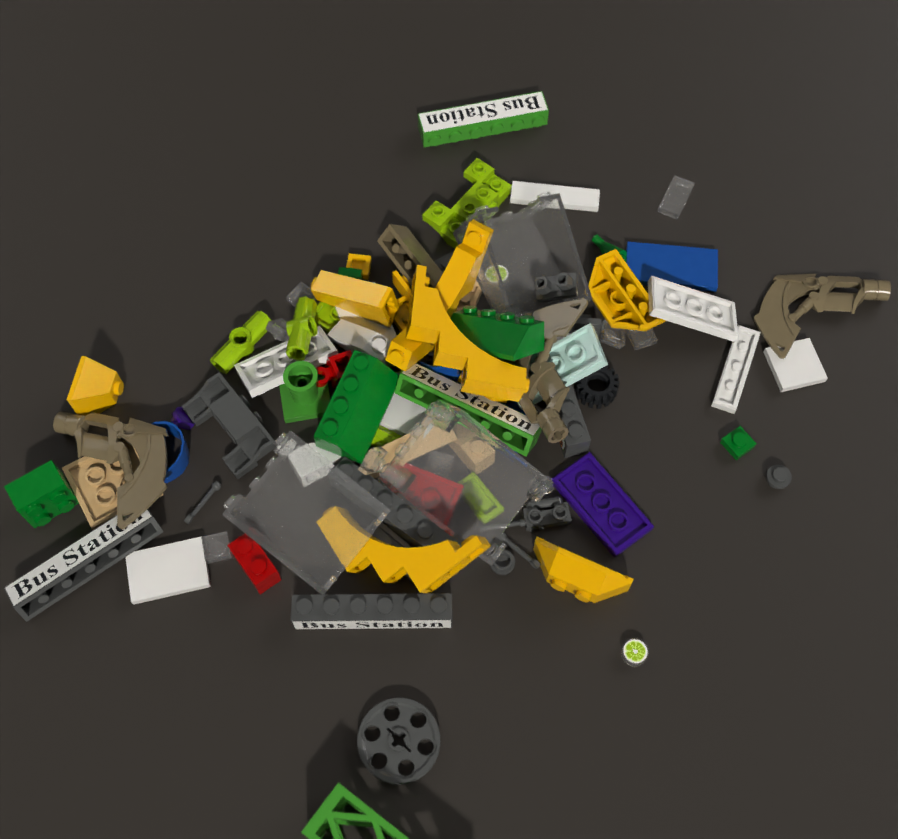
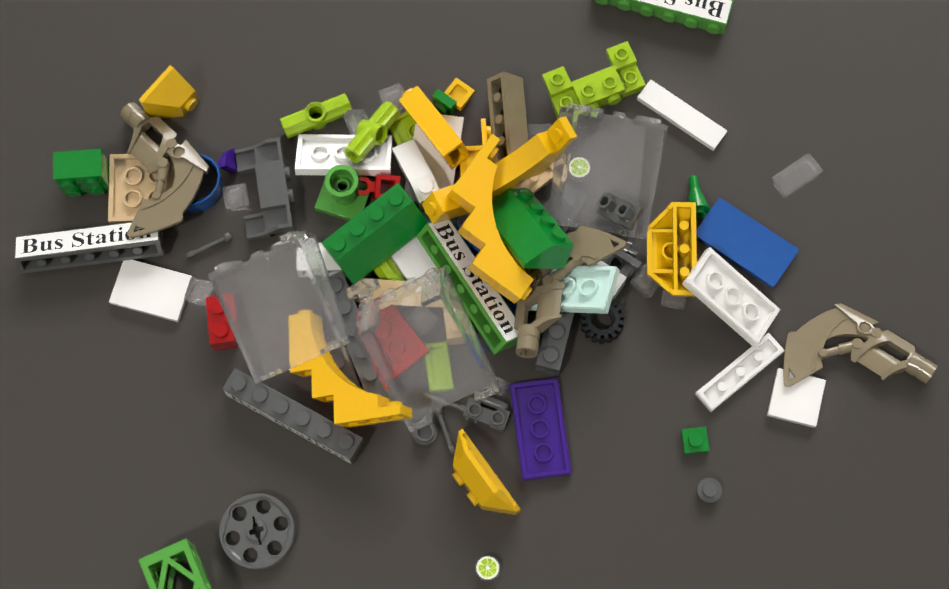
camera: 30 degrees right, 10 degrees up
none -> clear plate [222,183,250,212]

